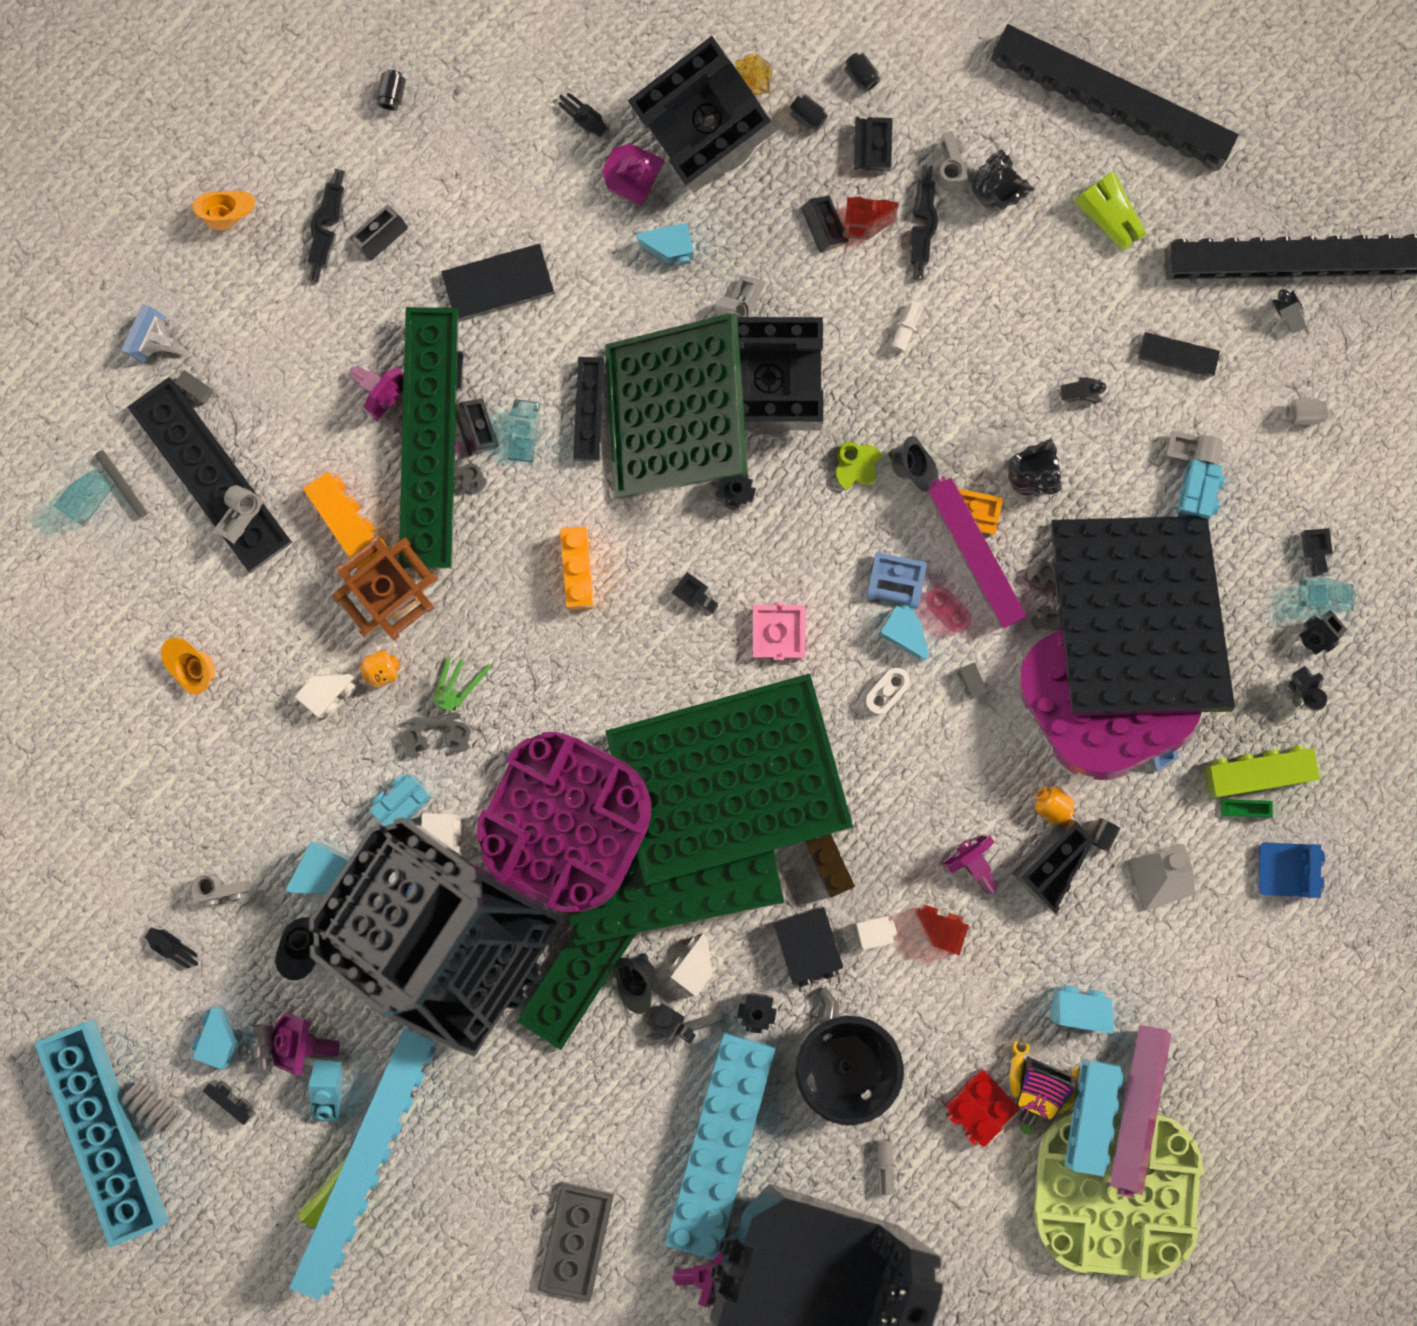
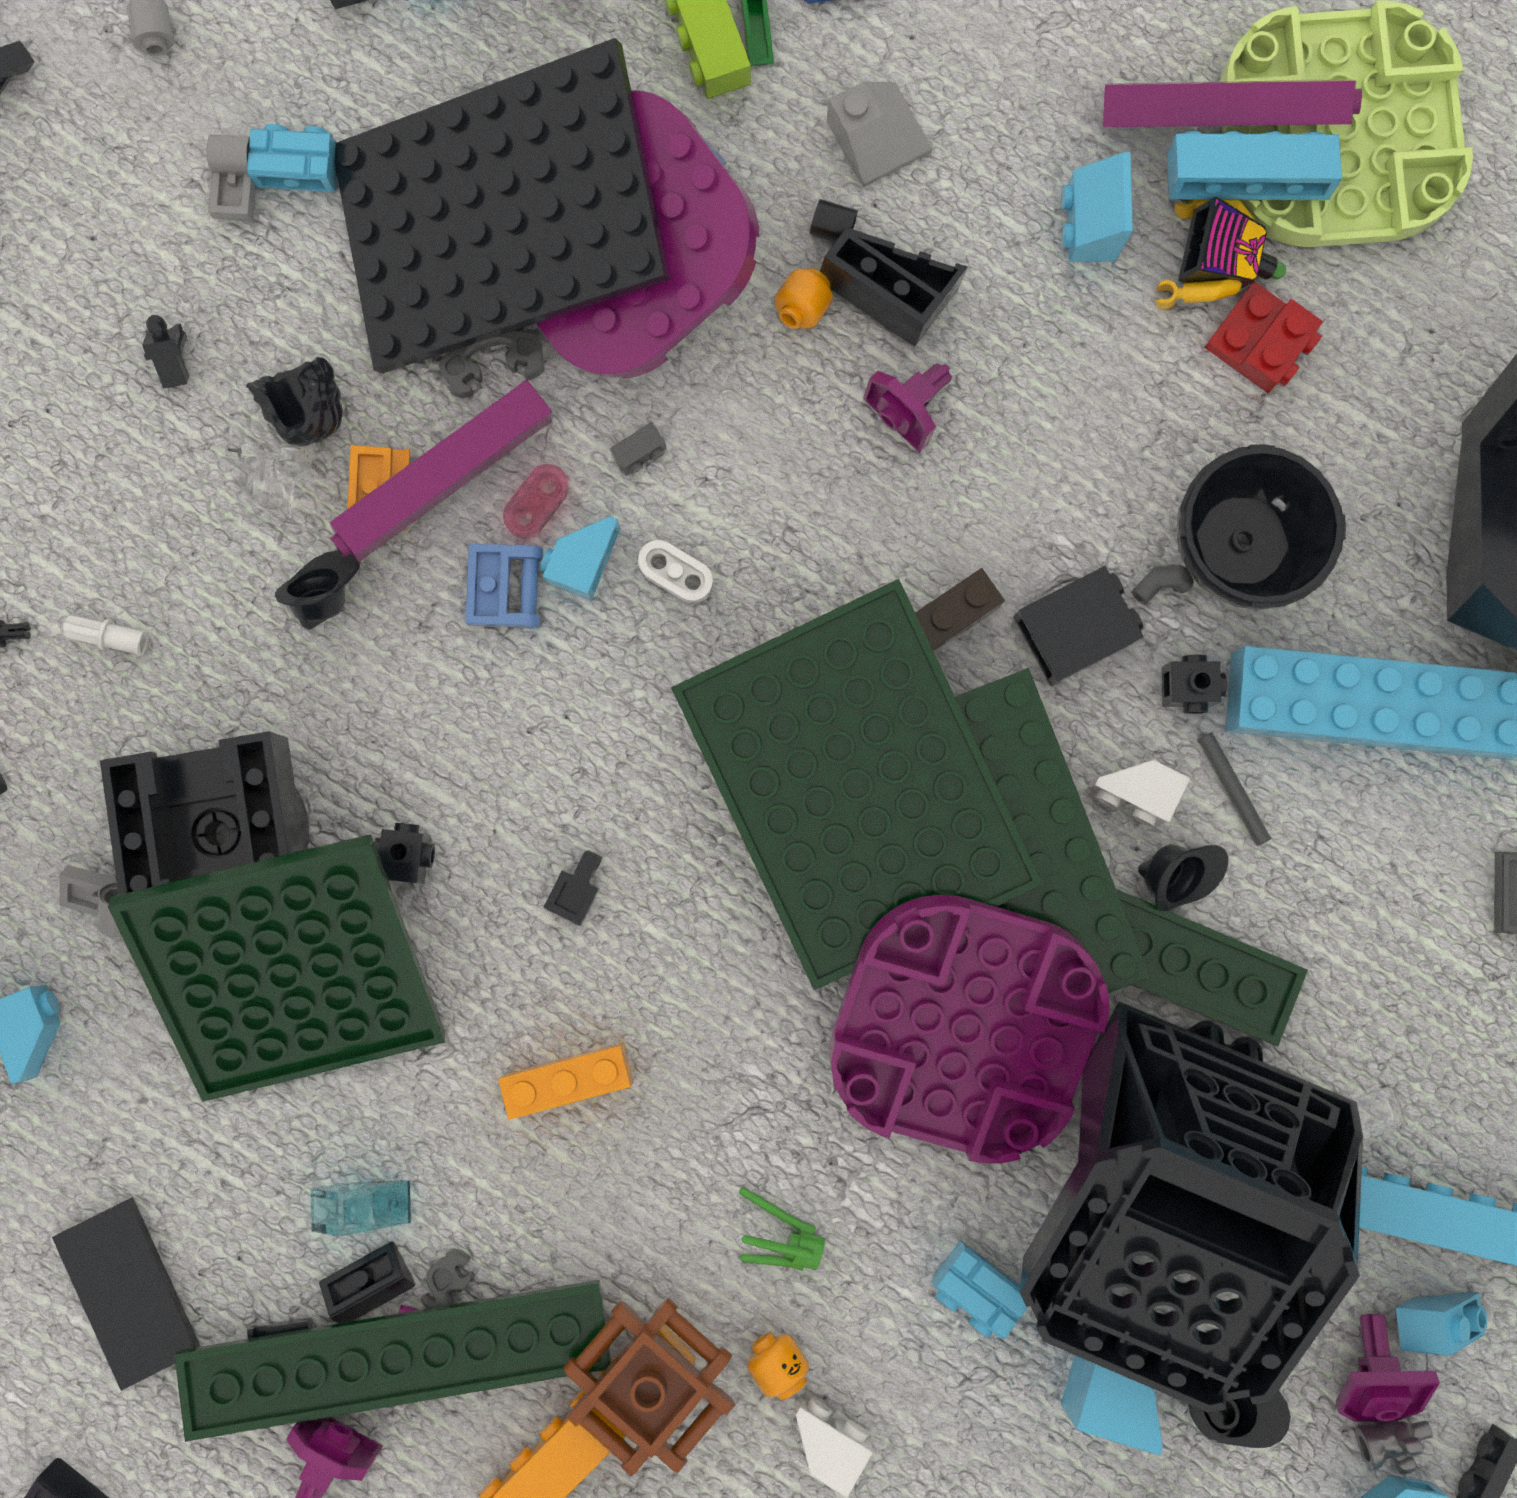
camera: 100 degrees left, 0 degrees up
dark grey helmet [401,712,471,757] -> none
white slope [421,813,461,854] -> none
black plate [573,357,605,462] -> none
black plate [647,1003,696,1044] -> none
bright pink plate [753,602,805,661] -> none
lime plate [836,442,883,490] -> none
white brick [855,915,897,950] -> none
light grey axle [875,1139,896,1195] -> none
clear red slope [914,904,969,955] -> none
black tile [1137,332,1220,377] -> none

